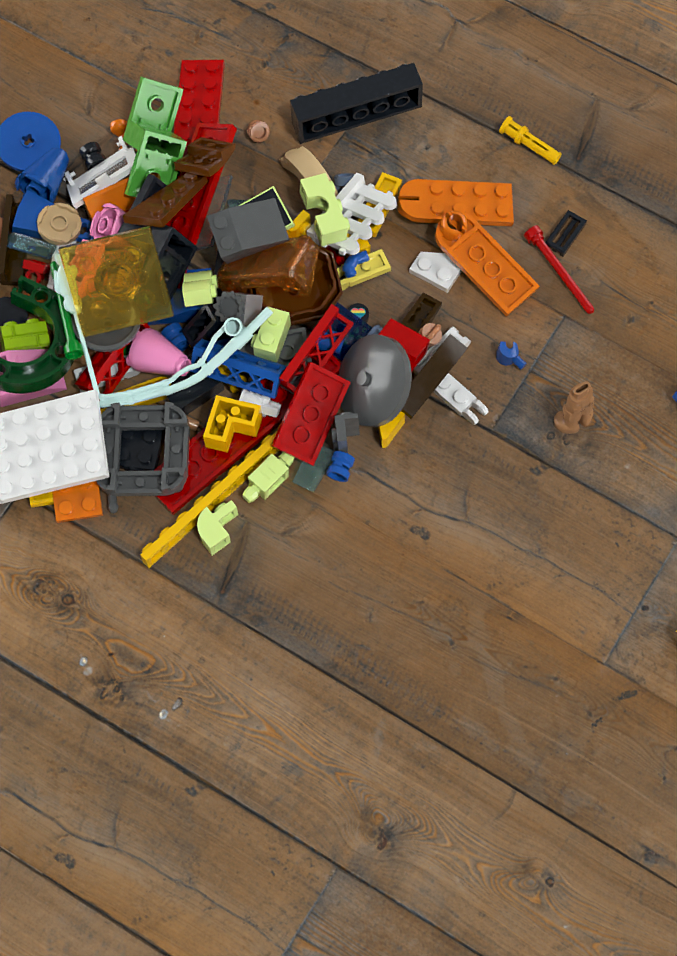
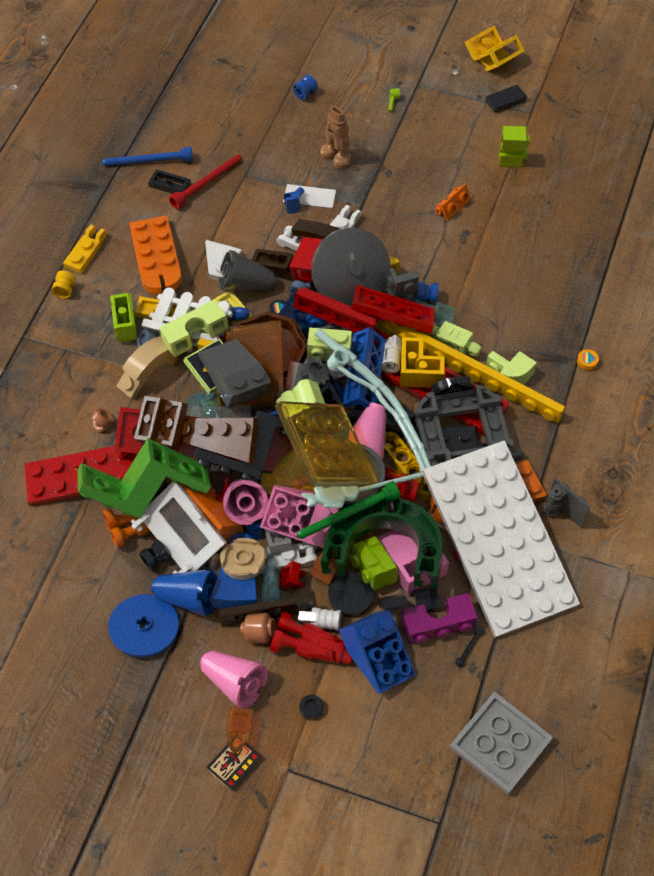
camera: 105 degrees left, 10 degrees down
black brick [290,63,423,144] -> none
nougat tile [418,323,442,347] -> none
orange plate [435,211,540,317] -> none
yellow pin [499,116,562,165] -> none
none -> yellow wheel [51,271,76,299]
none -> yellow hinge [63,225,107,274]
none -> blue piece [102,146,193,166]
none -> lime brick [110,293,137,342]
none -> dark grey cone [218,250,276,291]
none -> white sticker [283,184,336,208]
none -> lime hand [388,88,400,112]
none -> black tile [431,376,474,395]
none -> orange hinge [435,183,471,221]
none -> black tile [486,85,527,113]
none -> lime brick [499,126,530,167]
none -> dark grey hinge [544,478,590,528]
none -> light orange tile [577,349,599,371]

